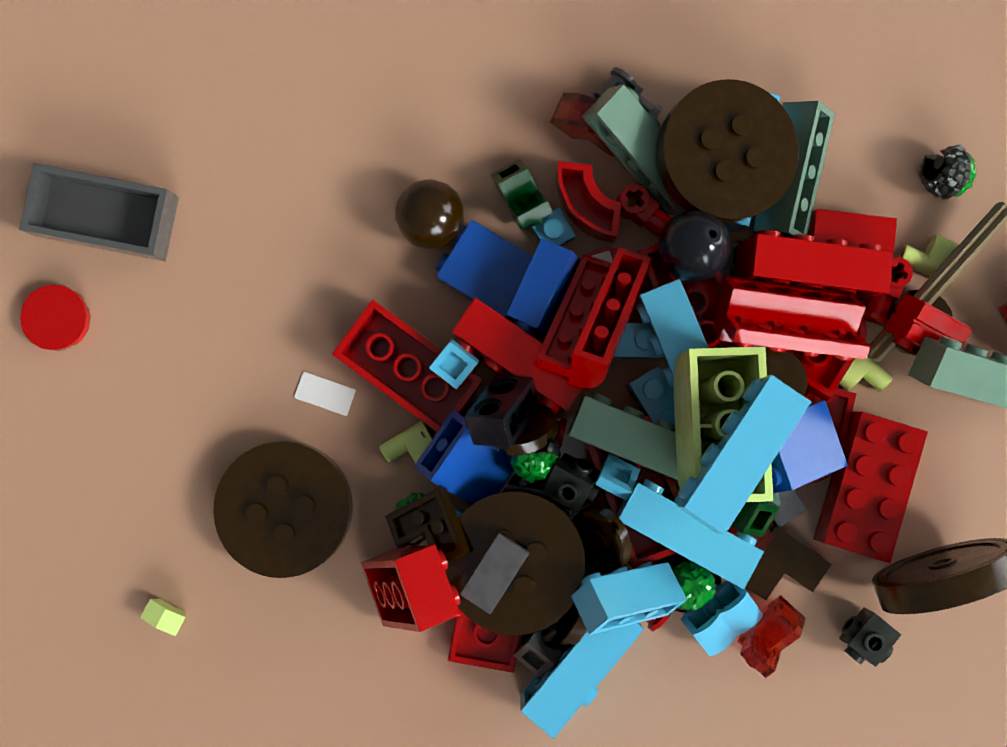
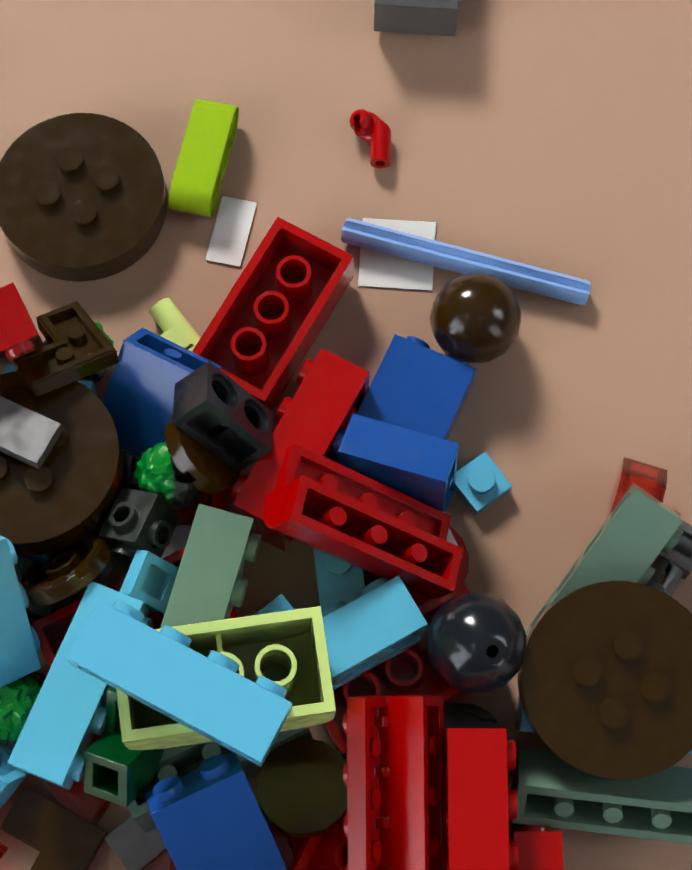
camera: 80 degrees right, 15 degrees down
medium azure plate [429,339,479,389] -> none
dark green brick [491,159,553,229] -> none
red brick [556,161,622,243] -> none
red connector [616,183,671,238] -> none
none -> lime beam [168,98,239,218]
none -> light blue axle [341,218,591,305]
none -> red arm [349,109,391,168]
none -> white sticker [358,218,436,290]

